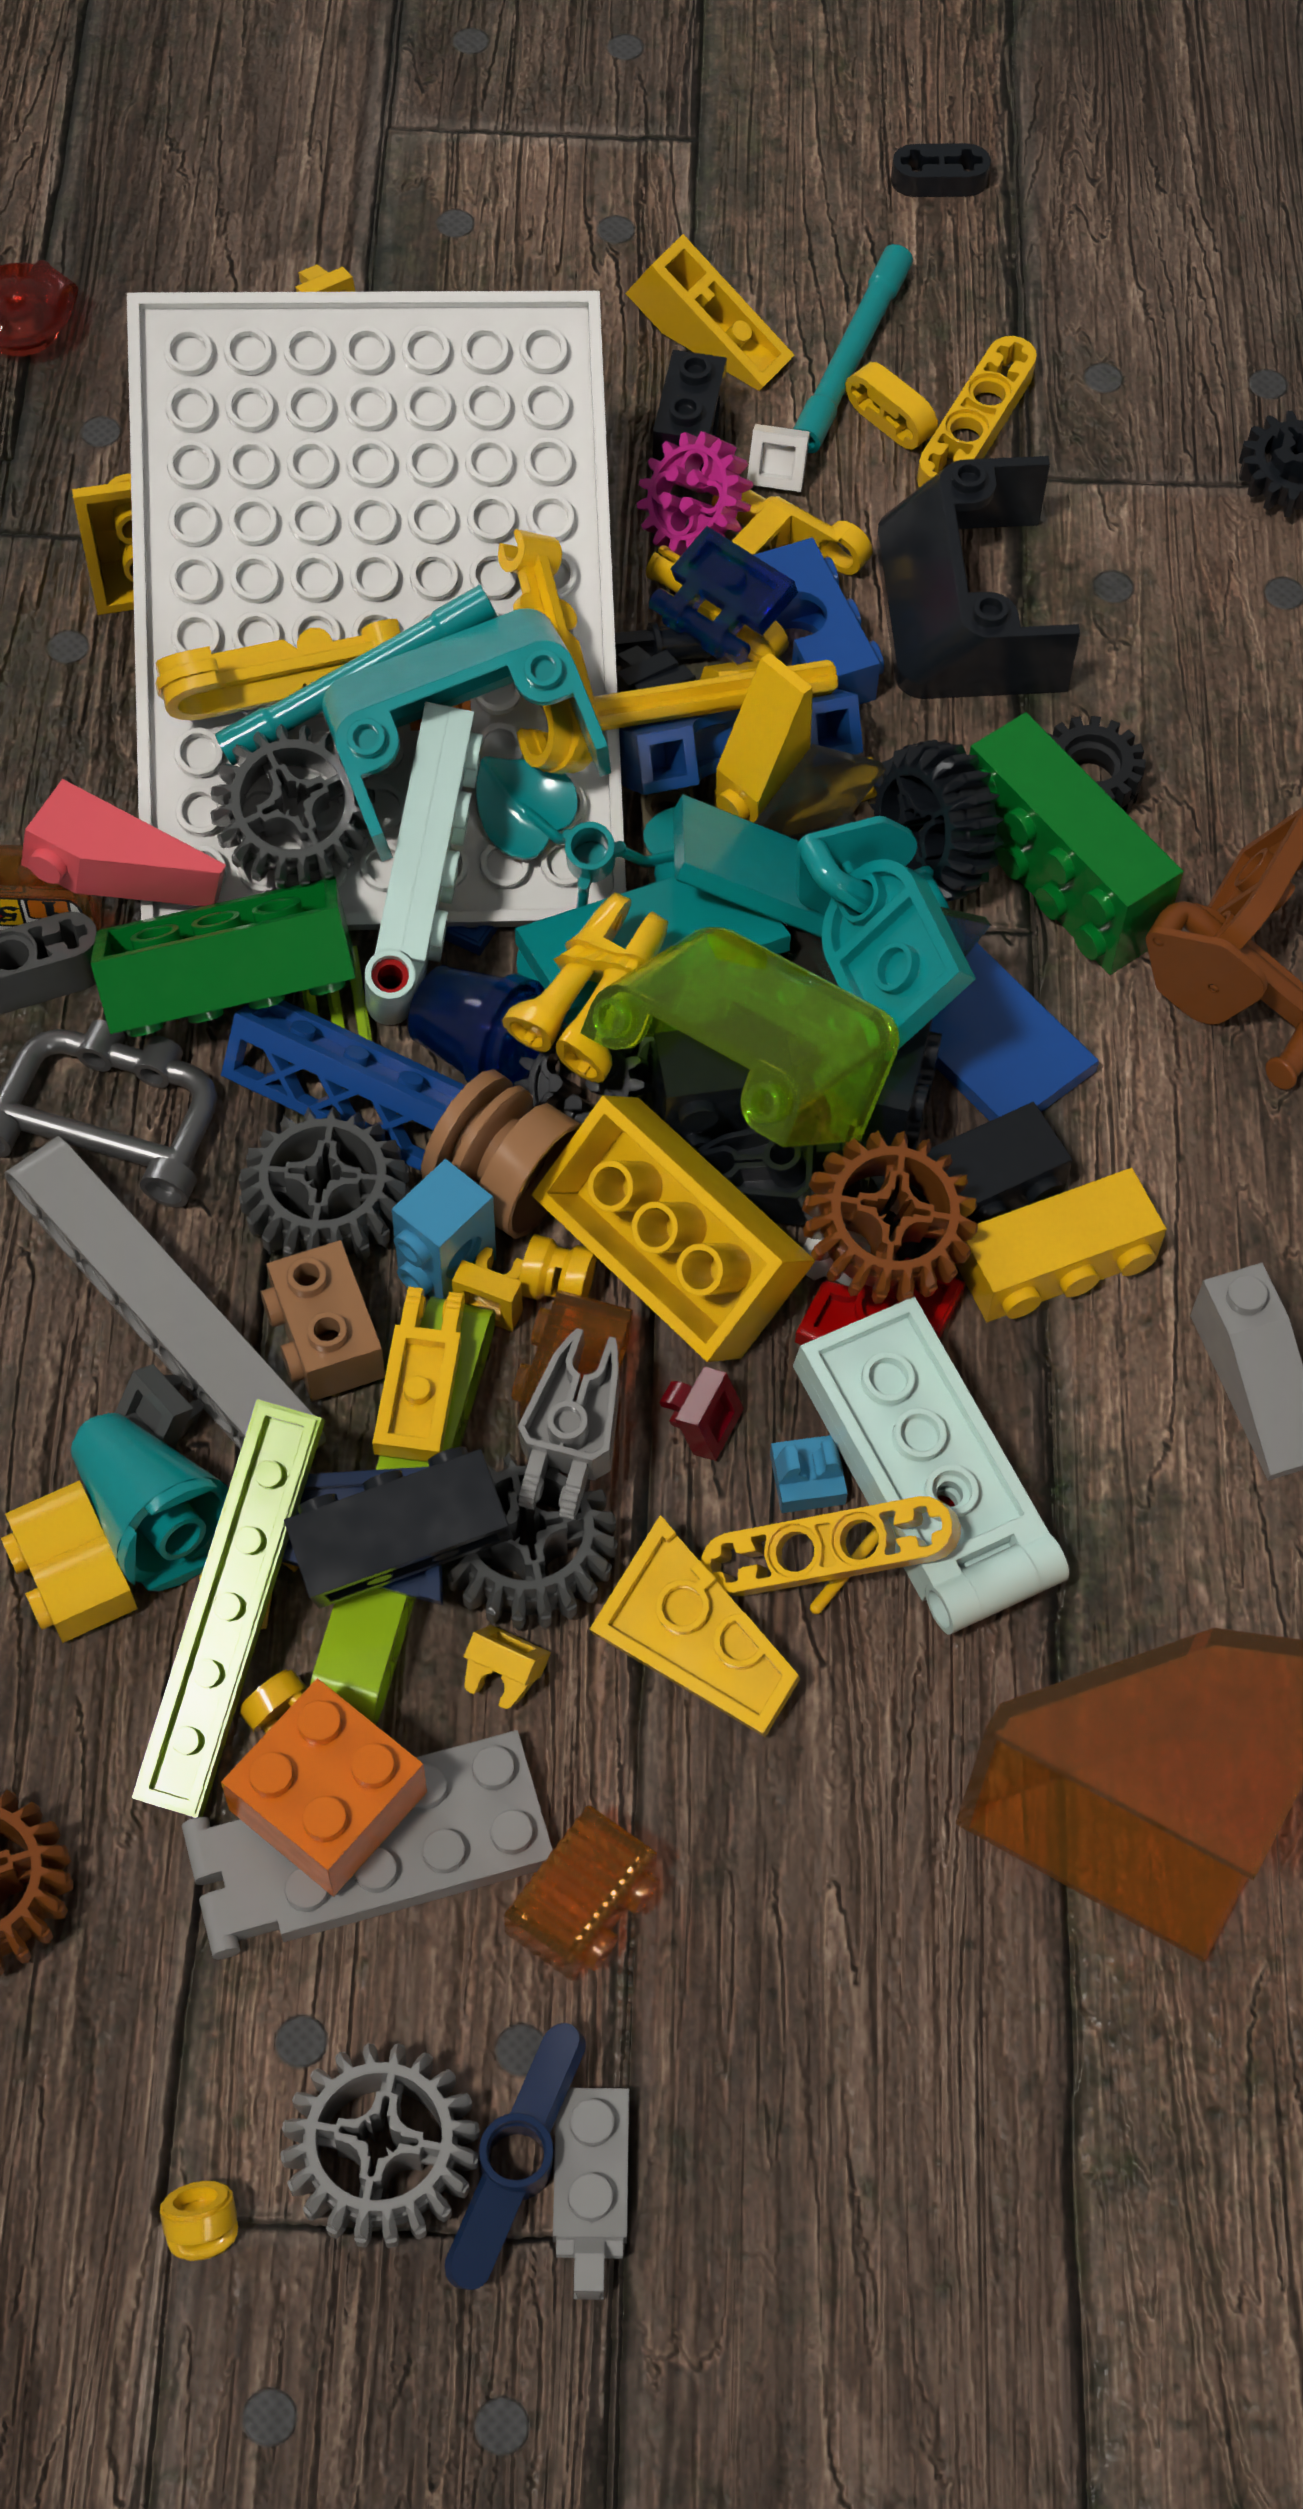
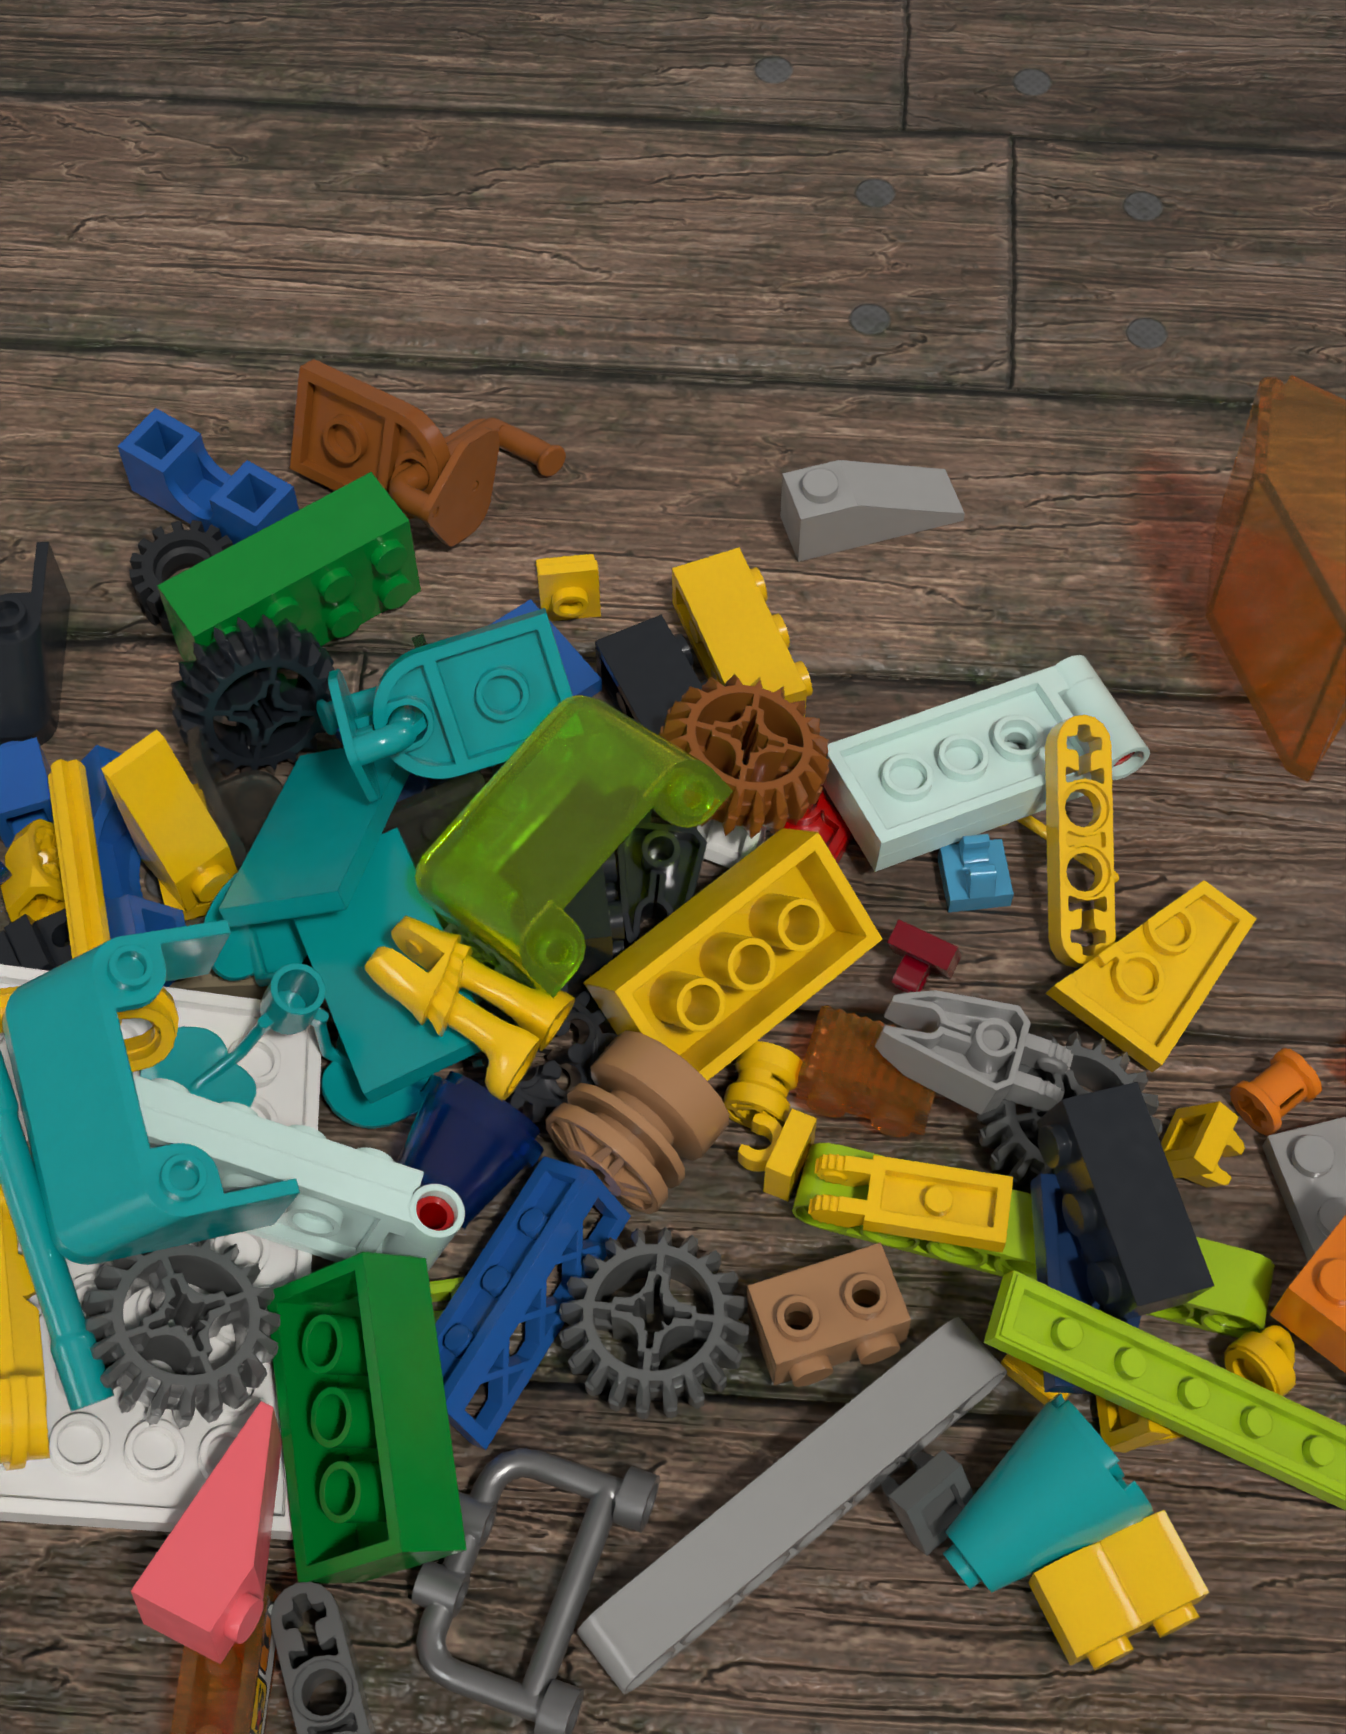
camera: 85 degrees left, 0 degrees up
dark azure brick [391,1158,496,1299] -> none
none -> blue arch [117,408,299,545]
none -> yellow bracket [536,554,601,621]
none -> orange bush [1230,1048,1322,1136]

